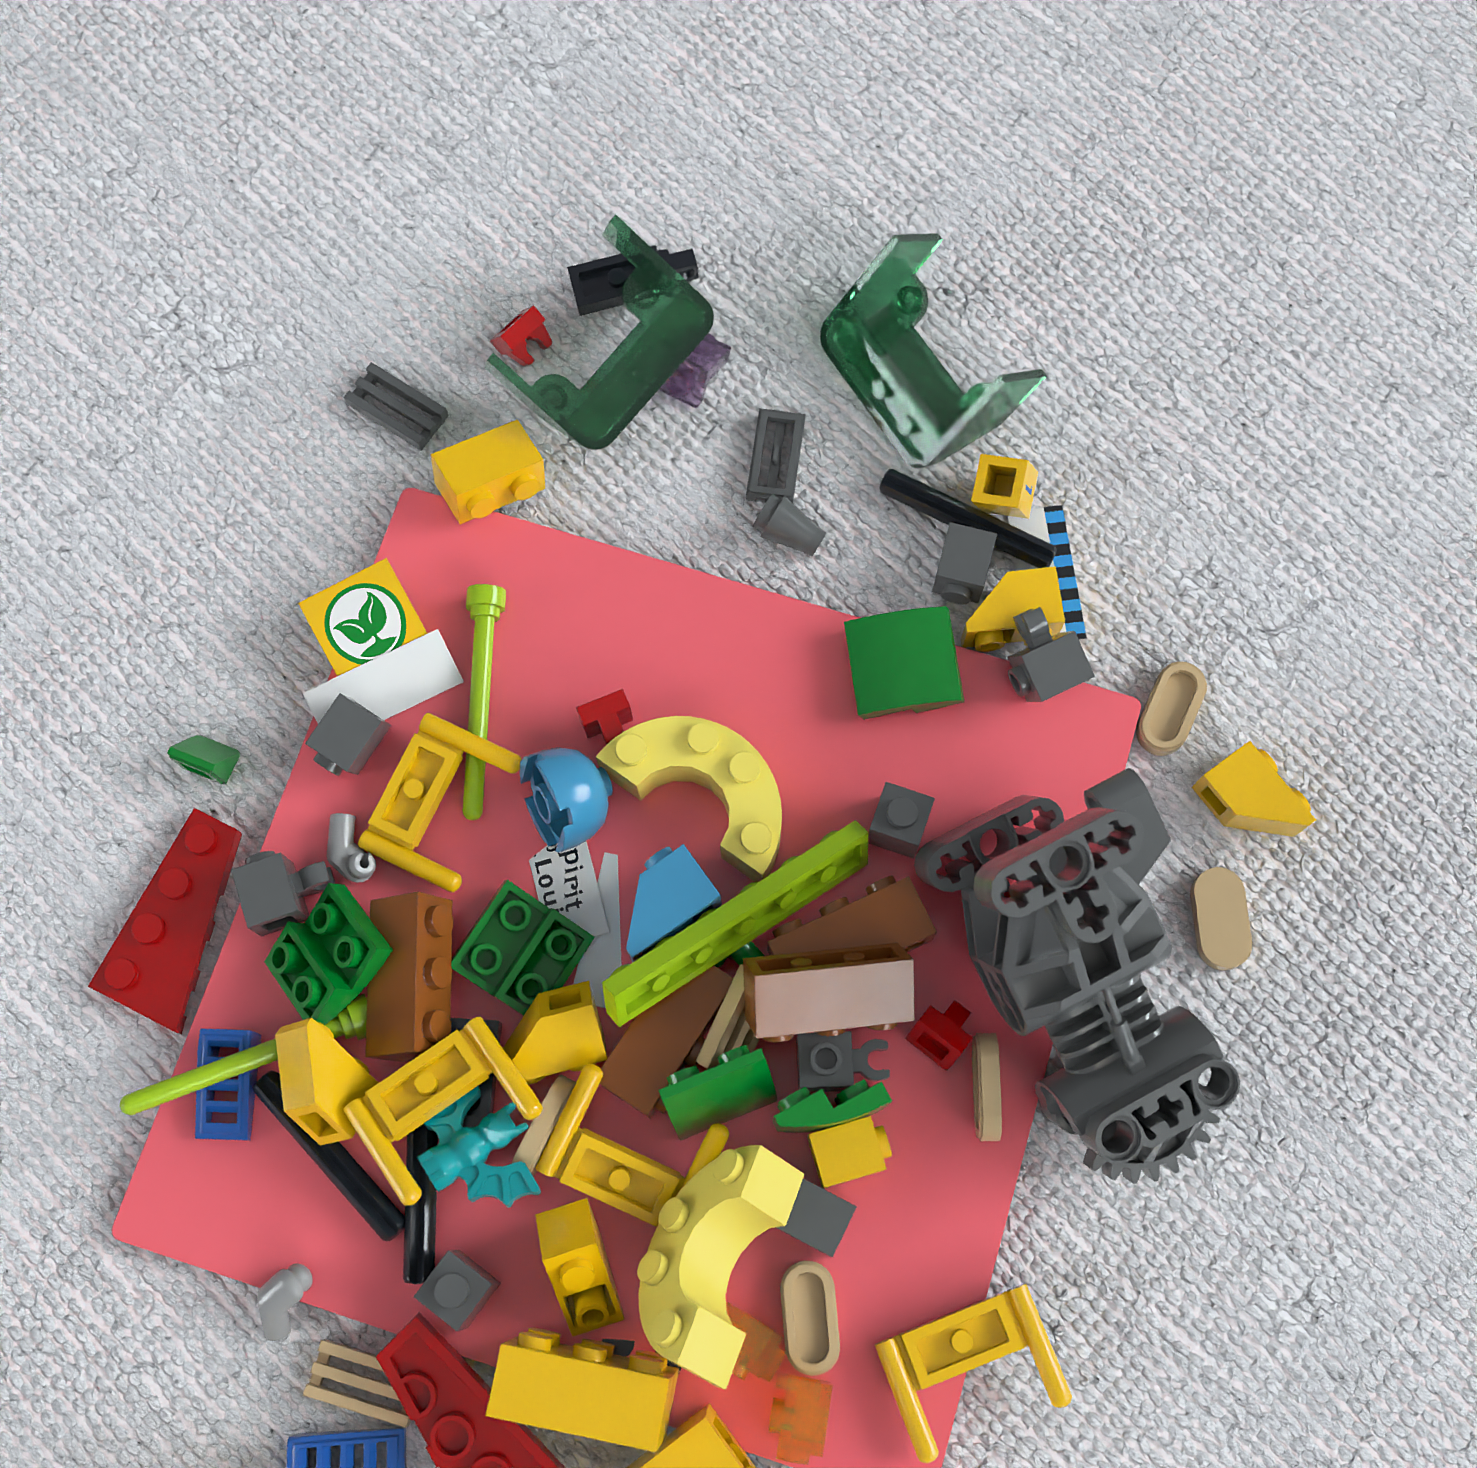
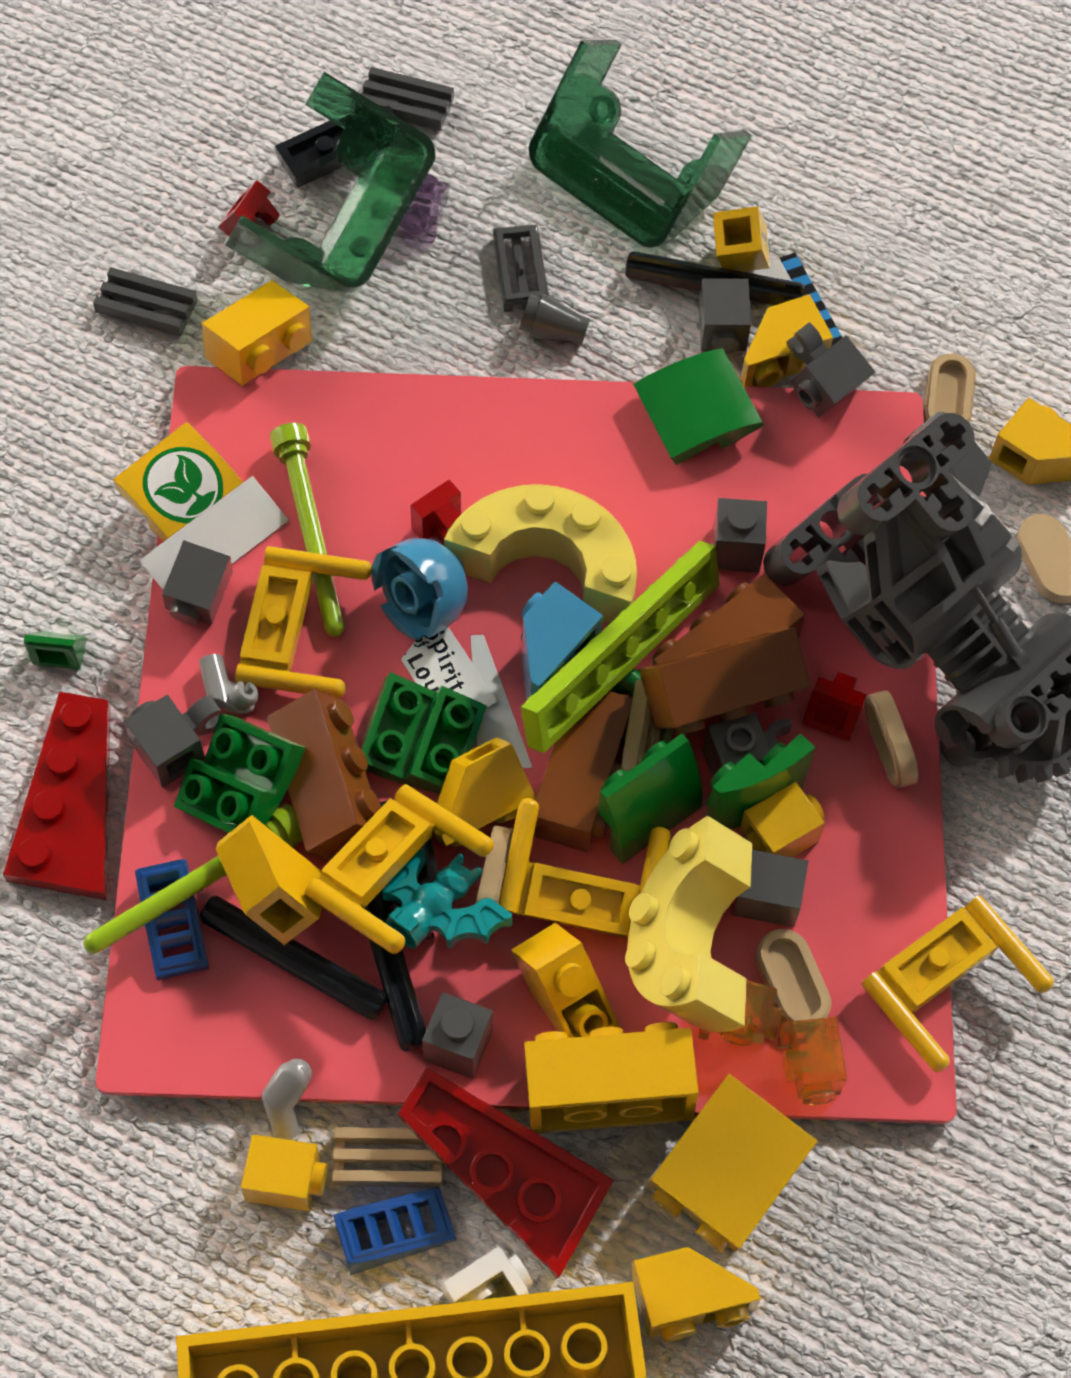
camera: 20 degrees left, 10 degrees down
none -> yellow brick [241,1134,328,1212]
none -> dark grey tile [357,67,454,131]

